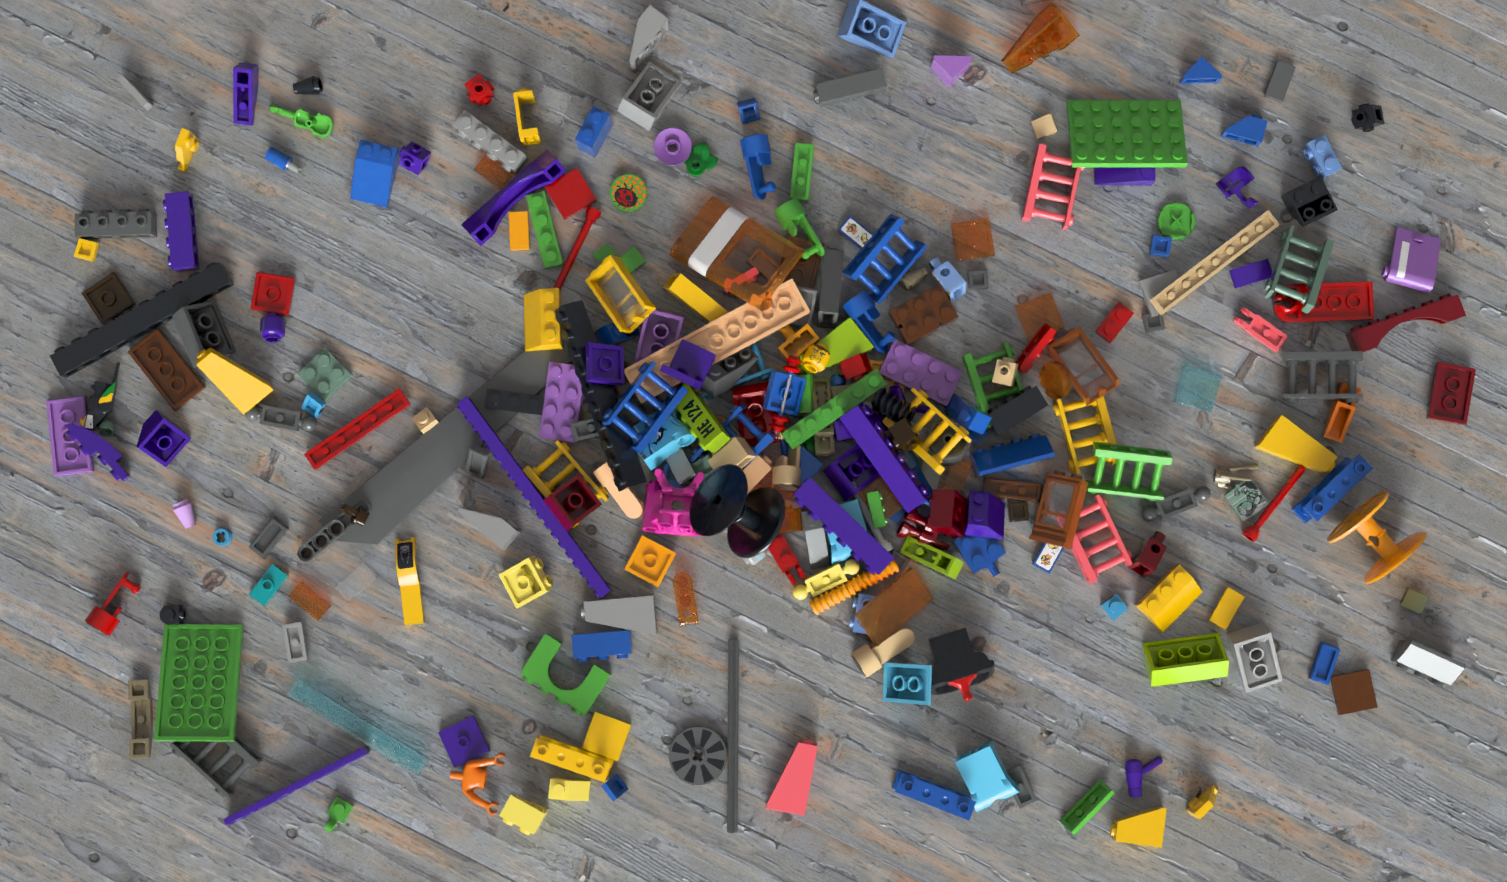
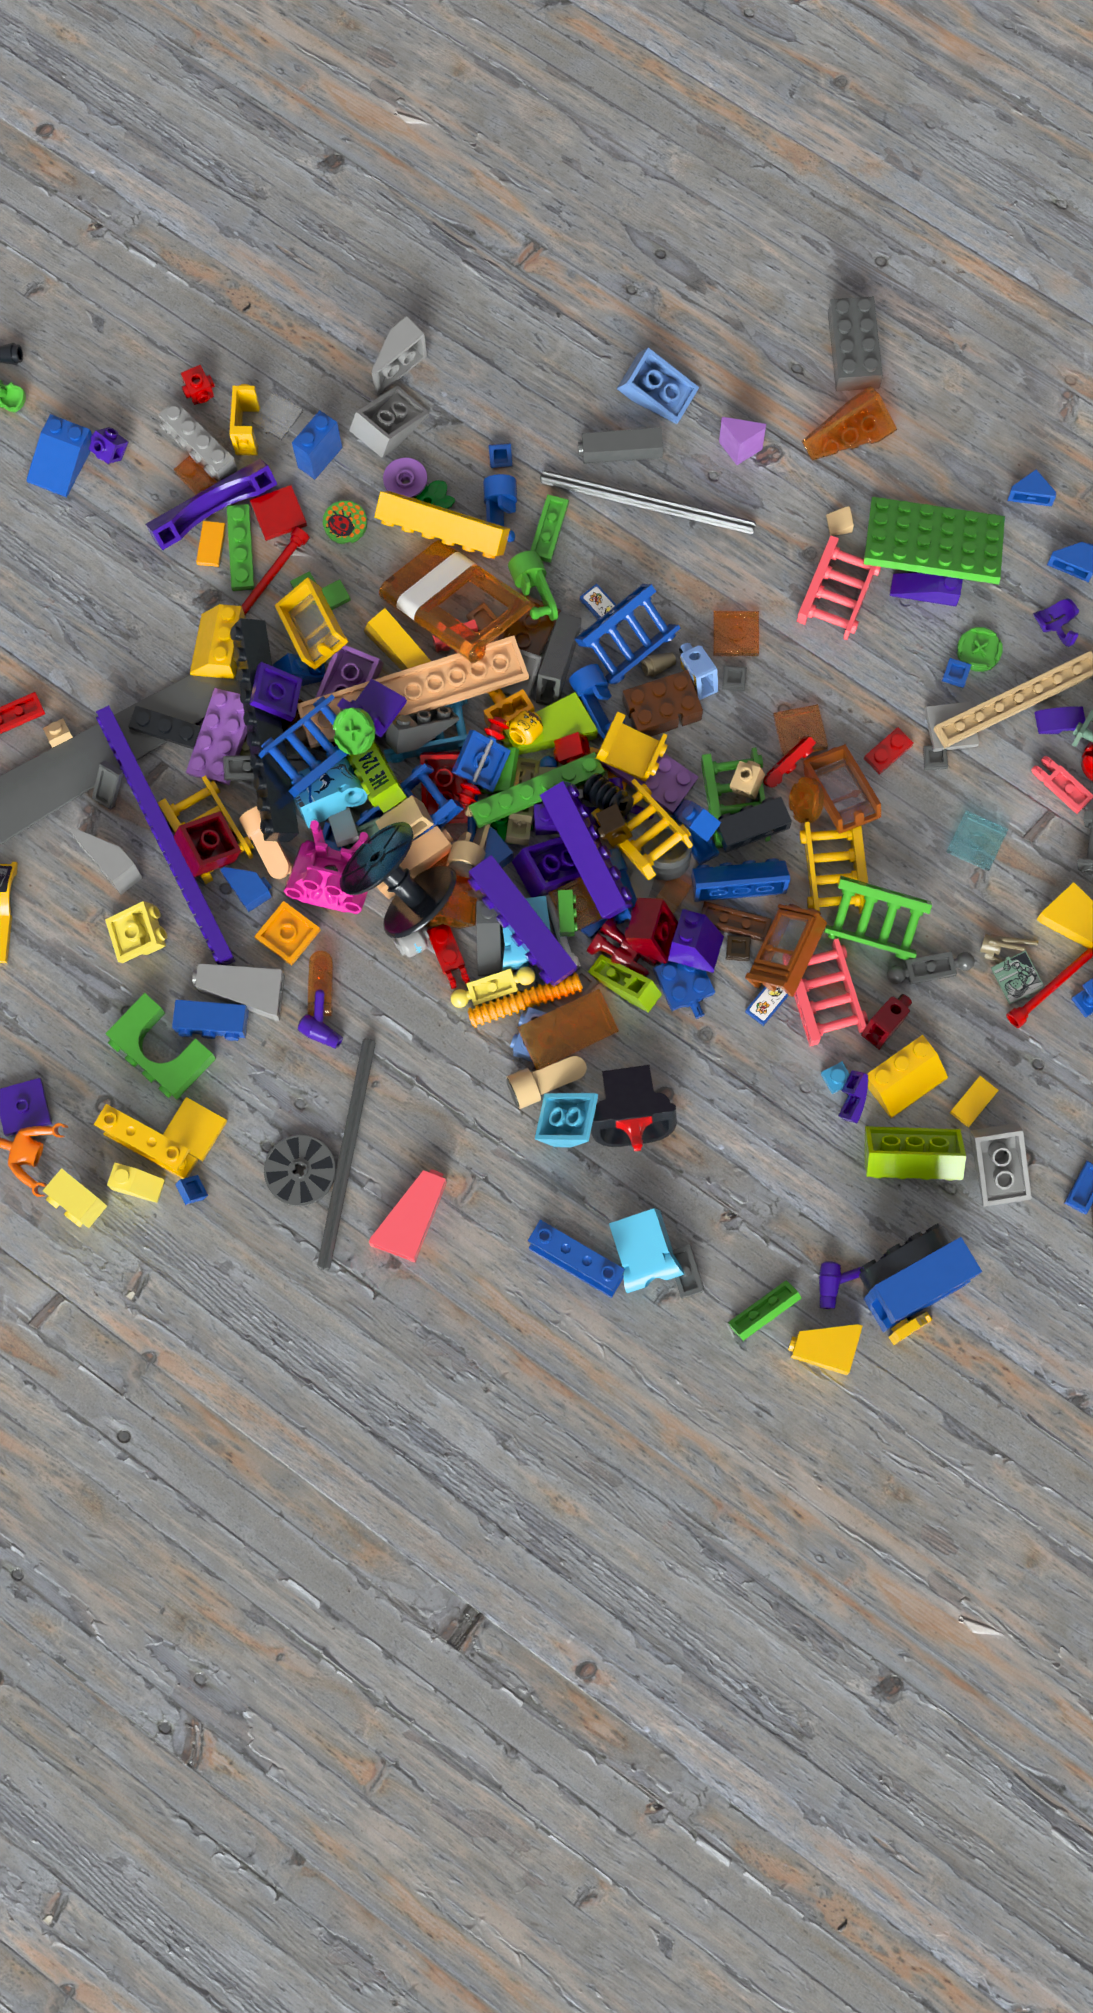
camera: 15 degrees right, 10 degrees down
none -> blue slope [220,867,272,913]
none -> dark purple piece [298,989,343,1048]
none -> bright green tile [333,707,375,755]
none -> yellow brick [374,491,510,559]
none -> axle [540,470,756,534]
none -> yellow panel [595,711,668,782]
none -> dark purple slope [838,1070,868,1124]
none -> blue piece [858,1223,982,1332]

